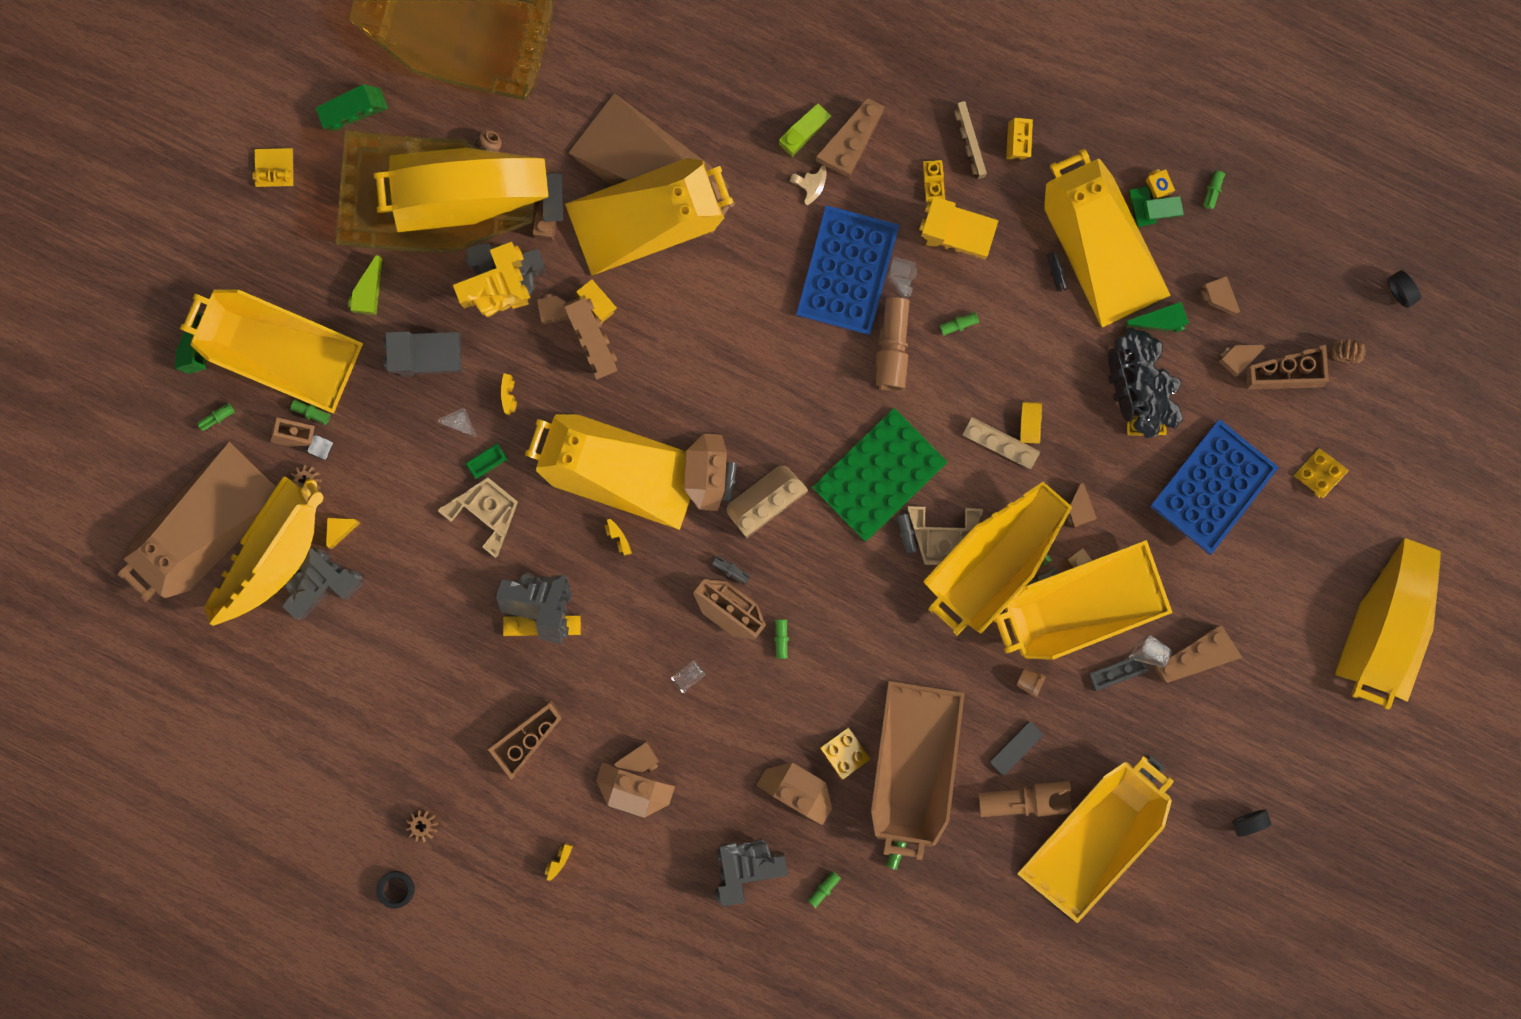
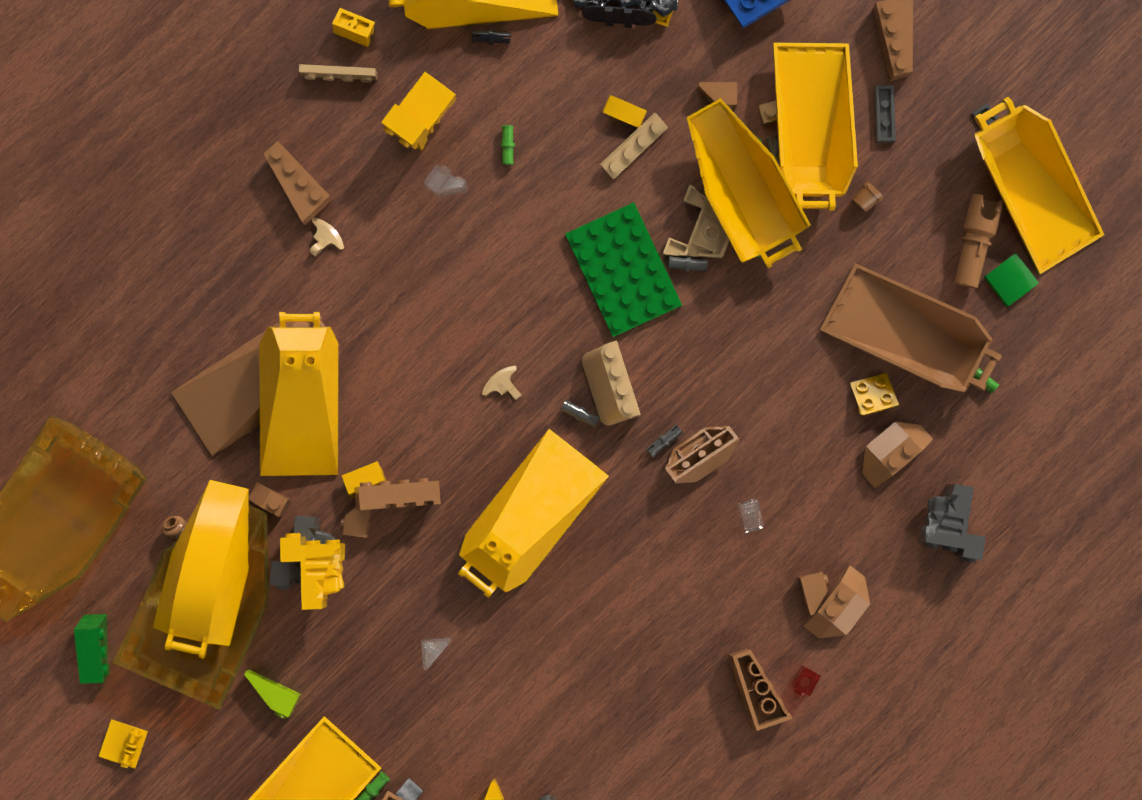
camera: 70 degrees left, 0 degrees up
dark grey brick [383,331,462,378] -> none
tan wing [438,478,518,558] -> none
green tile [465,443,508,480] -> none
dark grey brick [496,572,572,644] -> none
yellow slope [501,374,517,416] -> none
yellow plate [503,616,581,636] -> none
dark grey tile [543,173,563,222] -> none
yellow slope [545,843,573,881] -> none
yellow slope [605,519,632,556] -> none
medium nougat wedge [683,433,727,511] -> none
bright green pin [774,619,789,659] -> none
lime slope [779,104,832,158] -> none
blue plate [796,205,899,335] -> none
bright green pin [807,871,841,908] -> none
medium nougat piece [875,297,910,391] -> none
yellow slope [923,160,945,203] -> none
dark grey tile [990,721,1044,776] -> none
clear slope [1129,635,1172,667] -> none
black tyre [1232,809,1272,837] -> none
none -> tan piece [482,366,521,400]
none -> clear red brick [791,665,821,697]
none -> green slope [984,253,1039,308]

